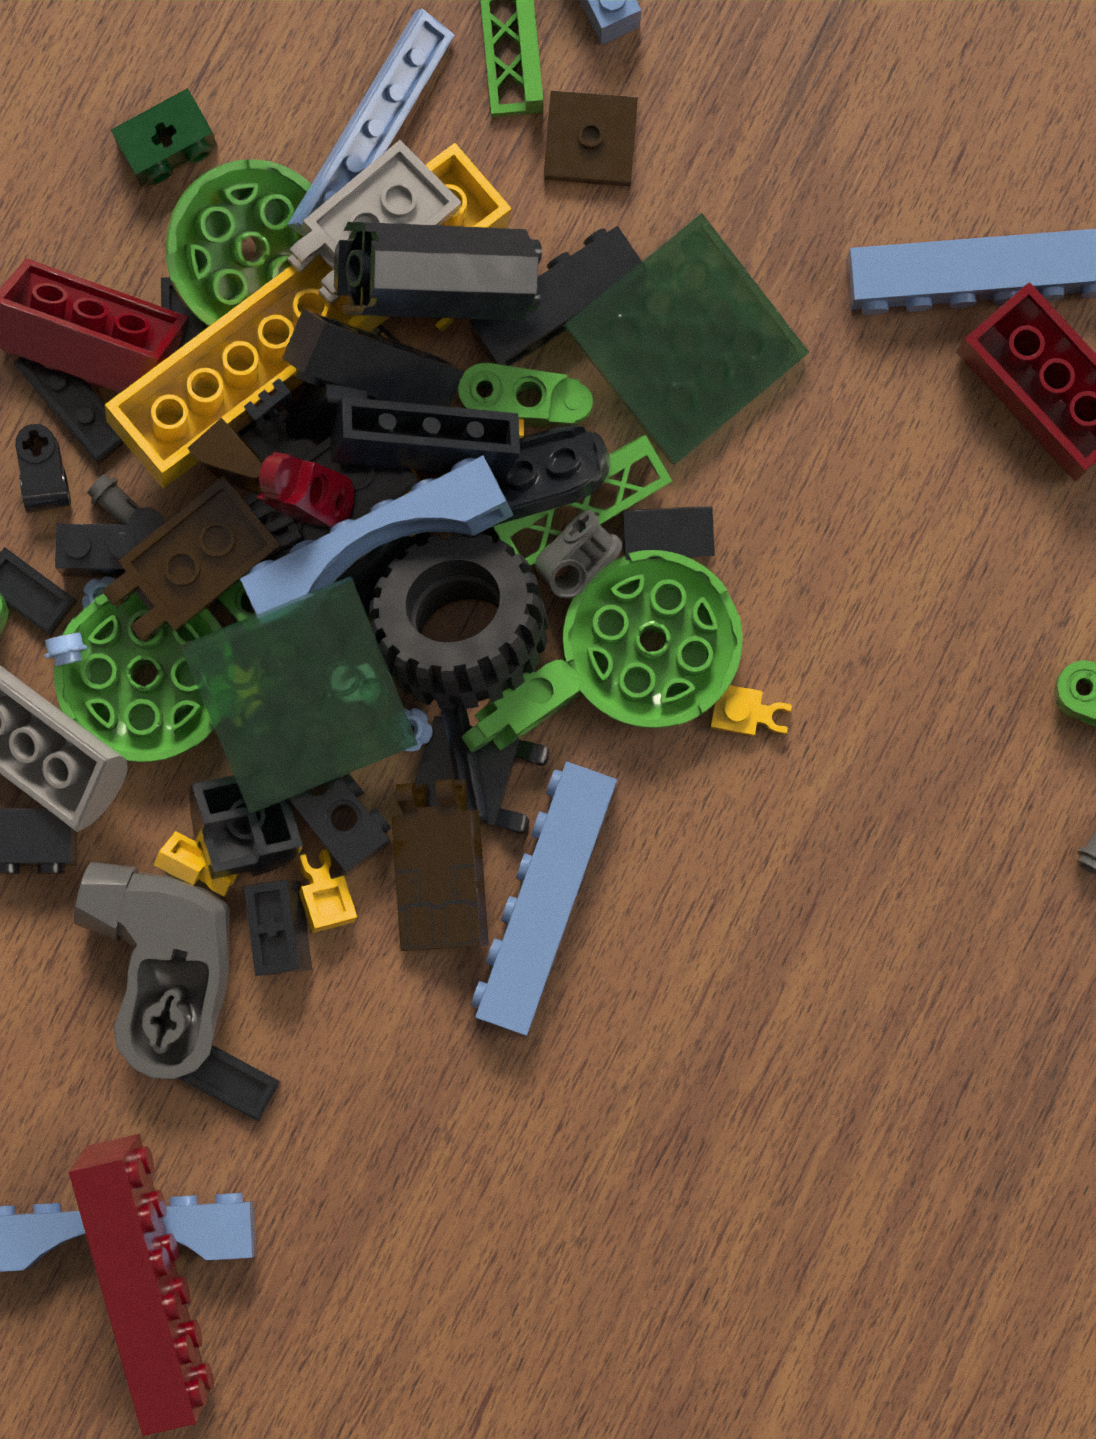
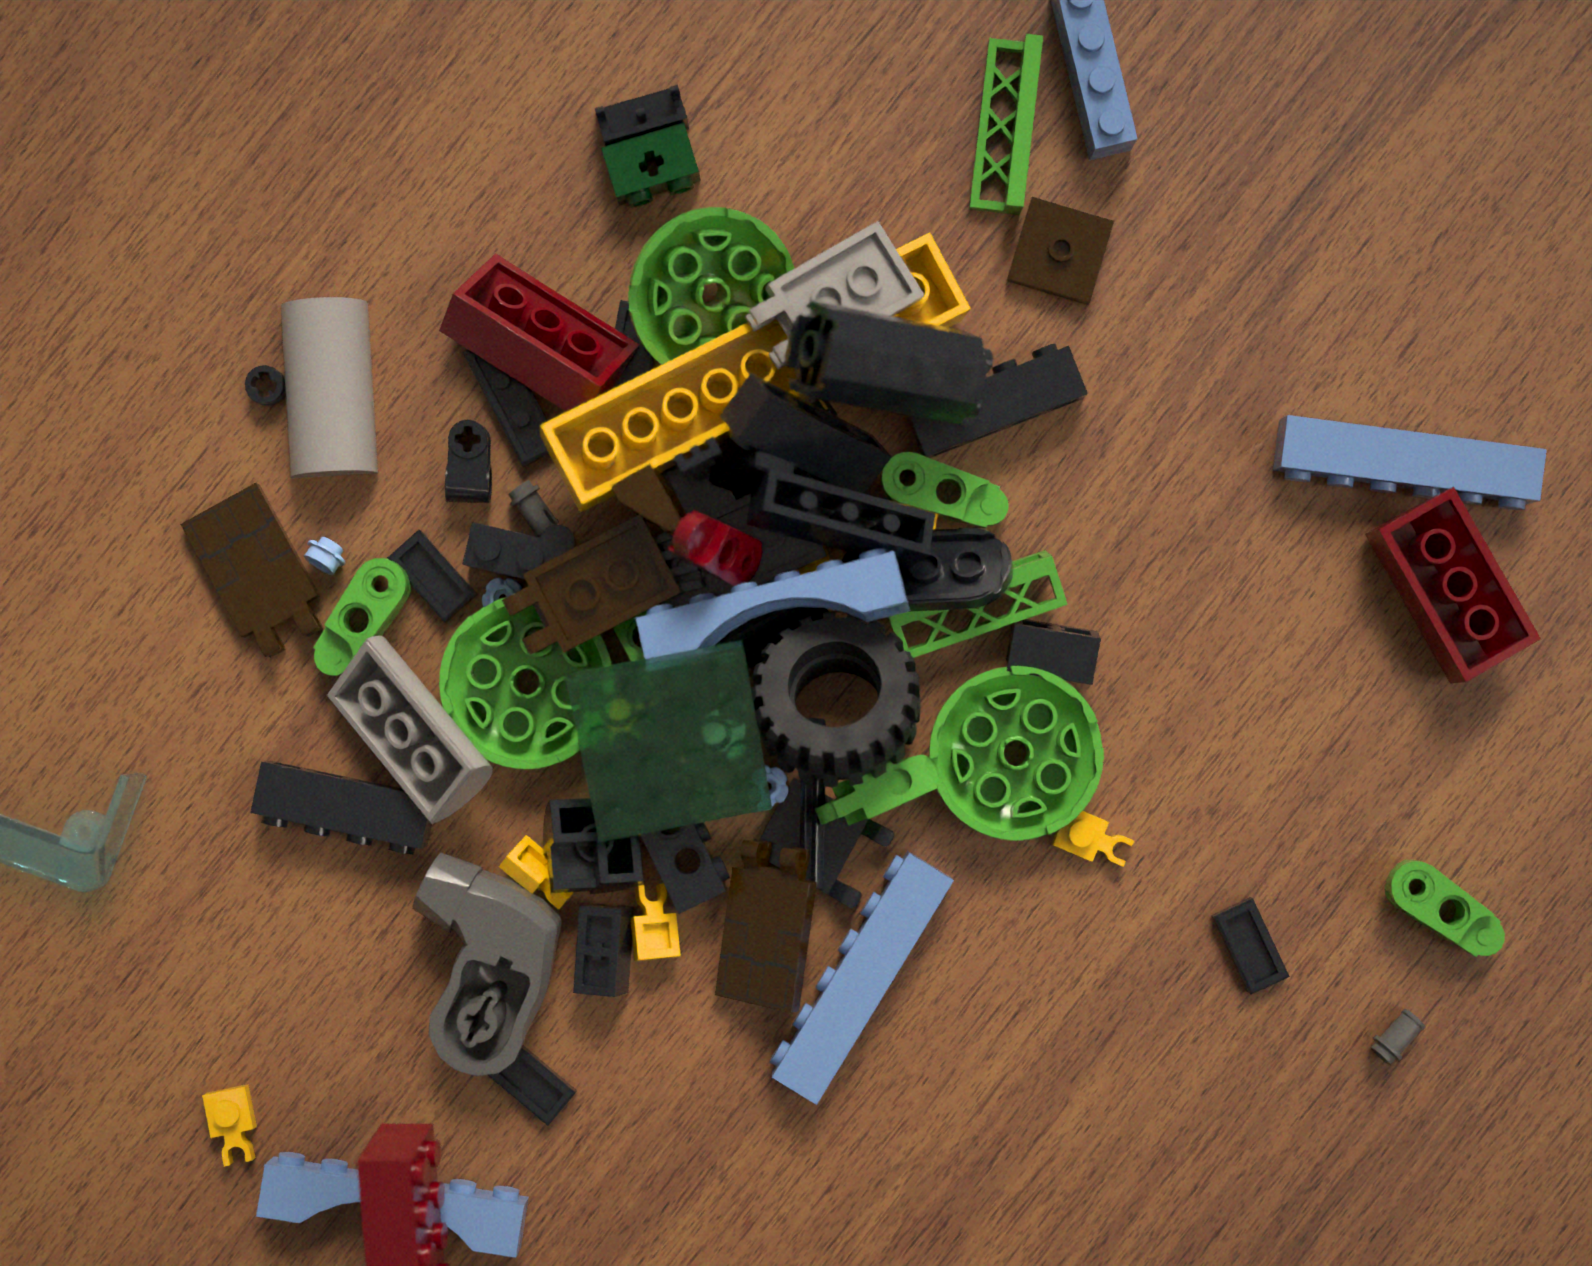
camera: 15 degrees right, 5 degrees up
light blue plate [44,632,88,666] -> none
medium blue tile [287,8,455,237] -> none
dark grey piece [535,510,622,598] -> none
clear green plate [563,213,810,464] -> none
none -> black hinge [595,84,689,146]
none -> black tile [1211,897,1290,995]

